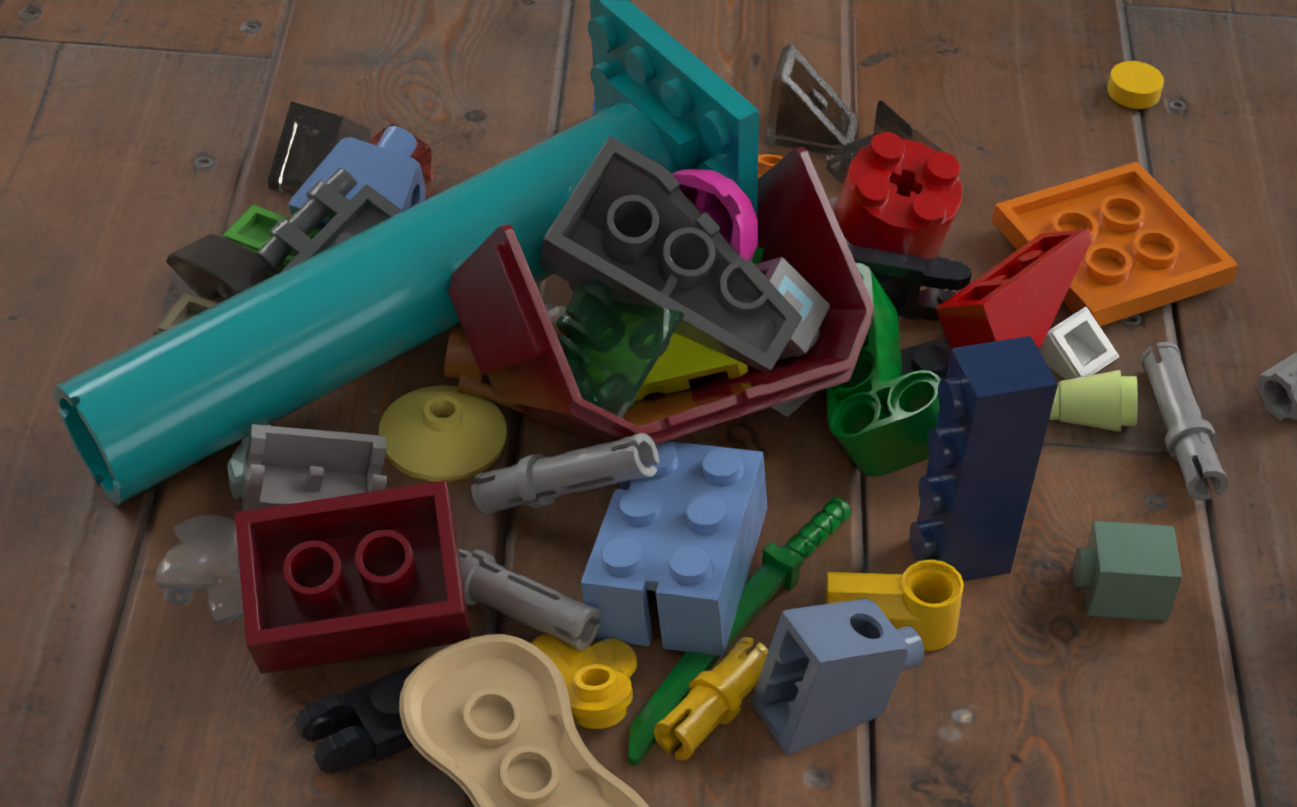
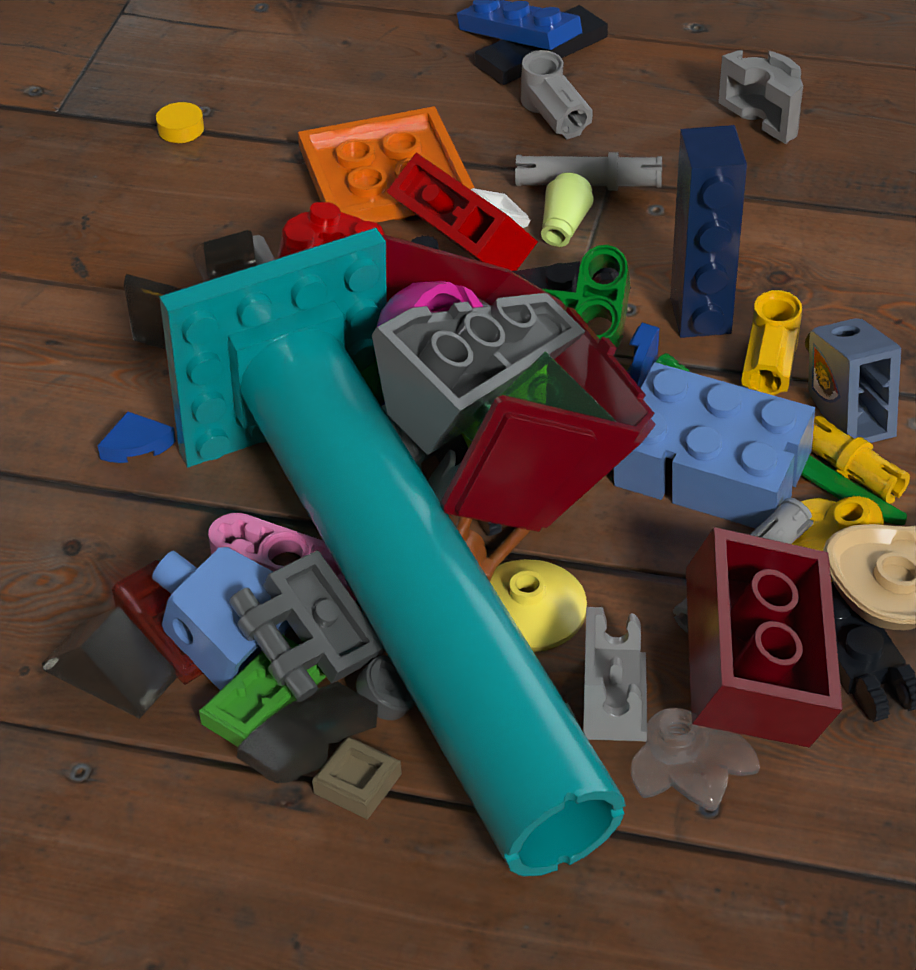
camera: 75 degrees left, 0 degrees up
light grey pin [471,433,659,514] -> none
sand green brick [1073,521,1182,621] -> none
none -> blue tile [627,322,659,388]

